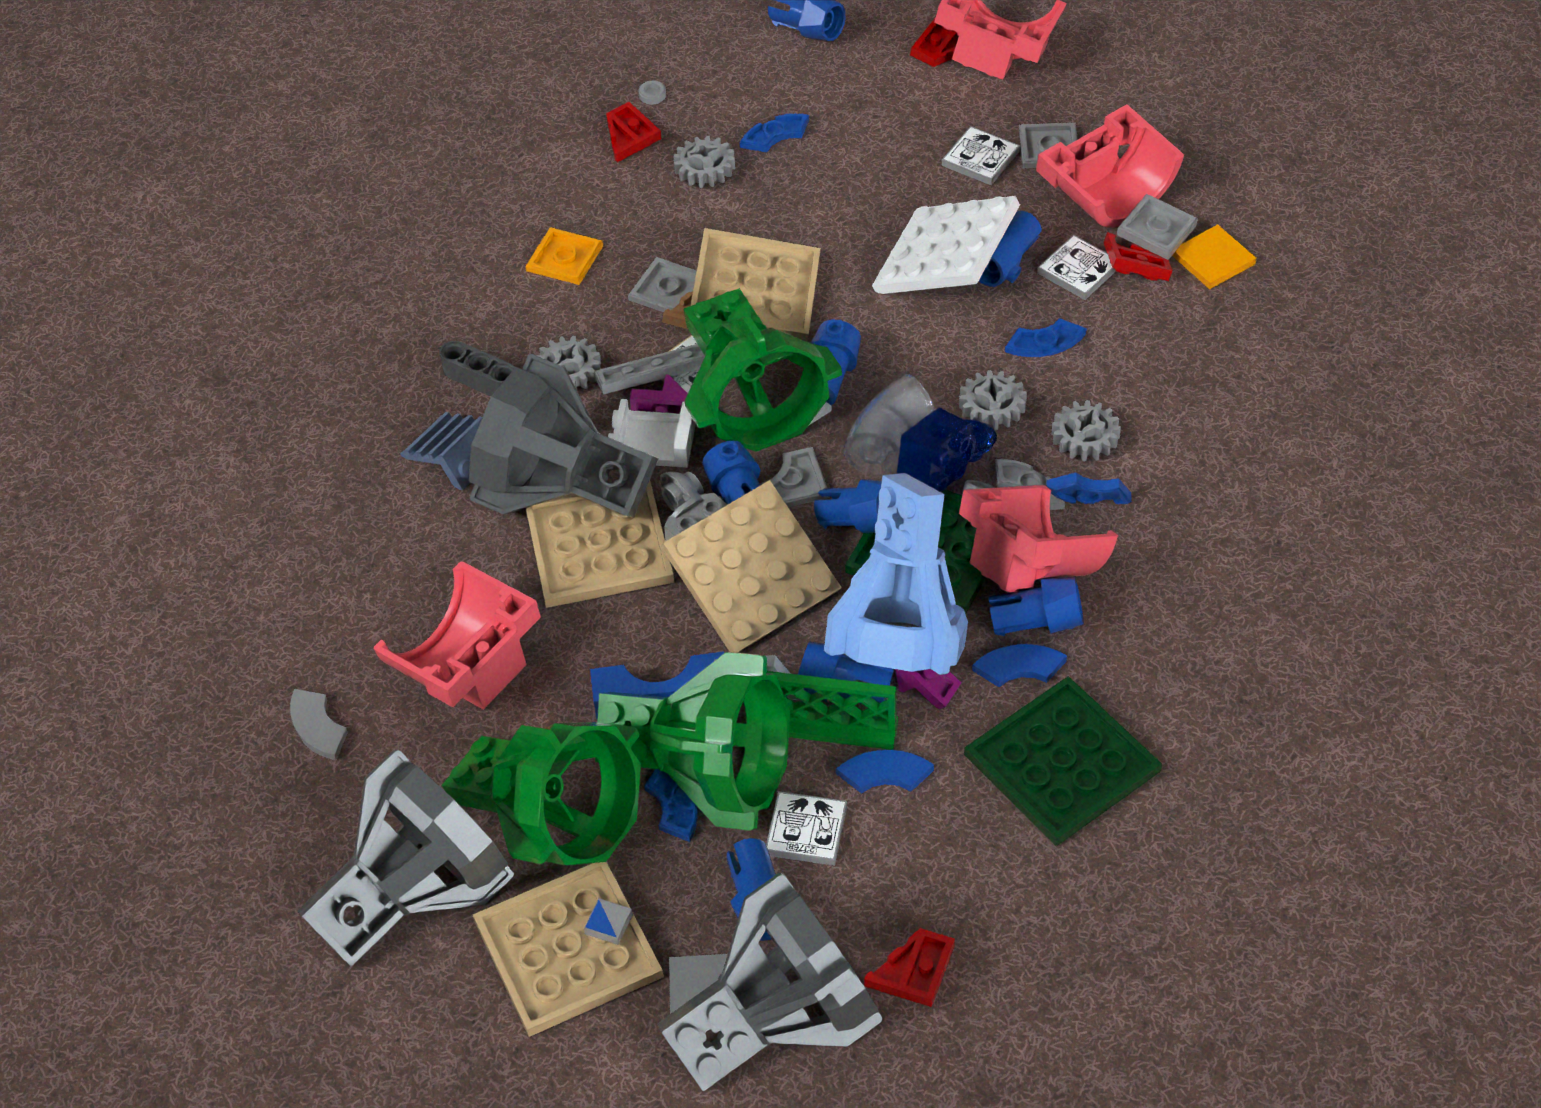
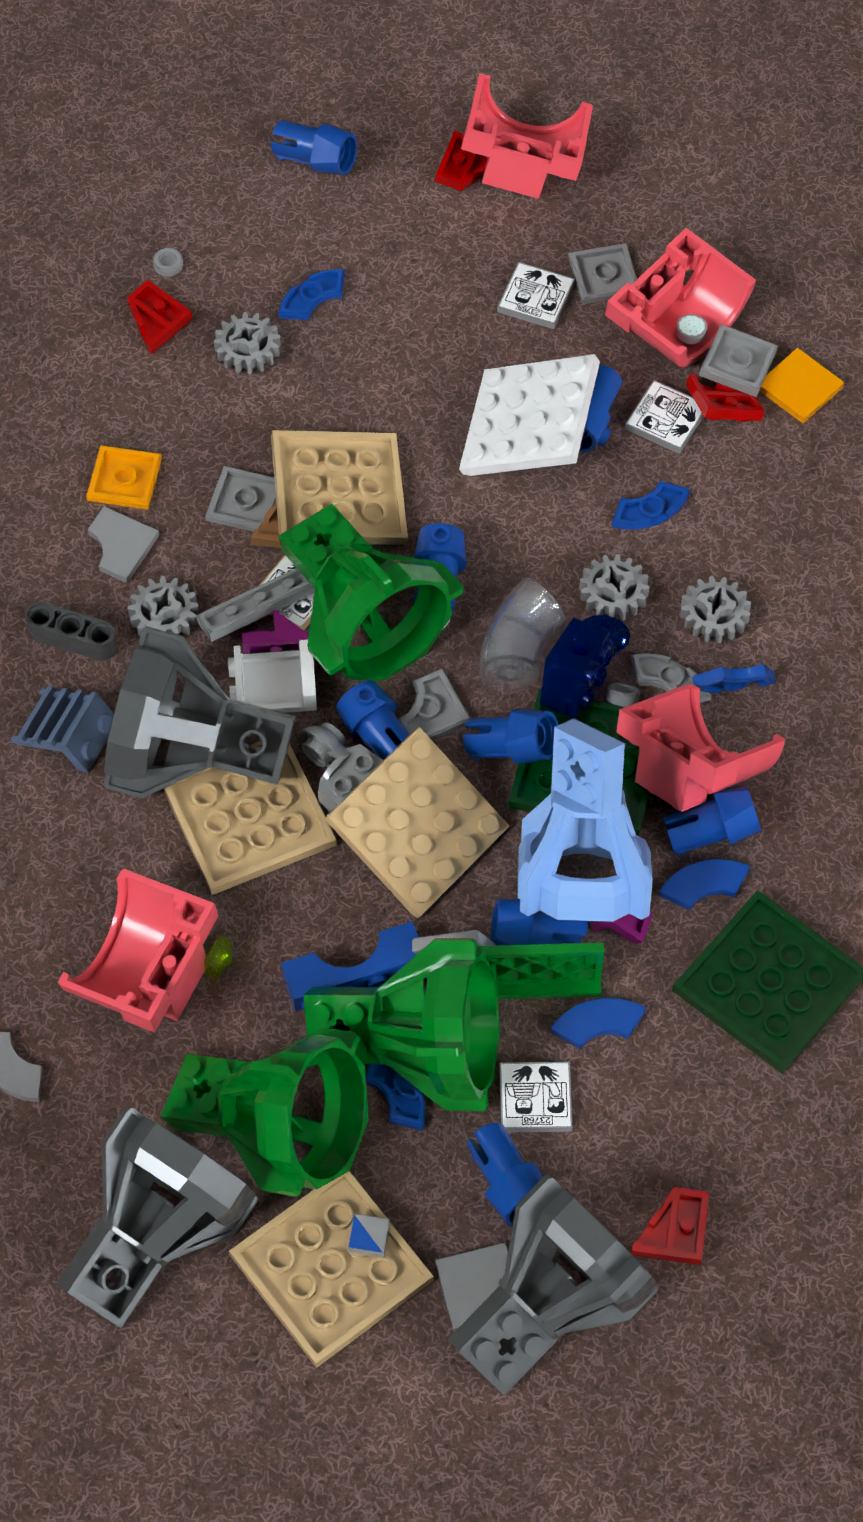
camera: 15 degrees left, 10 degrees up
none -> light grey tile [88,506,159,583]
none -> clear neon green tile [204,935,233,981]
none -> tile [676,314,707,344]

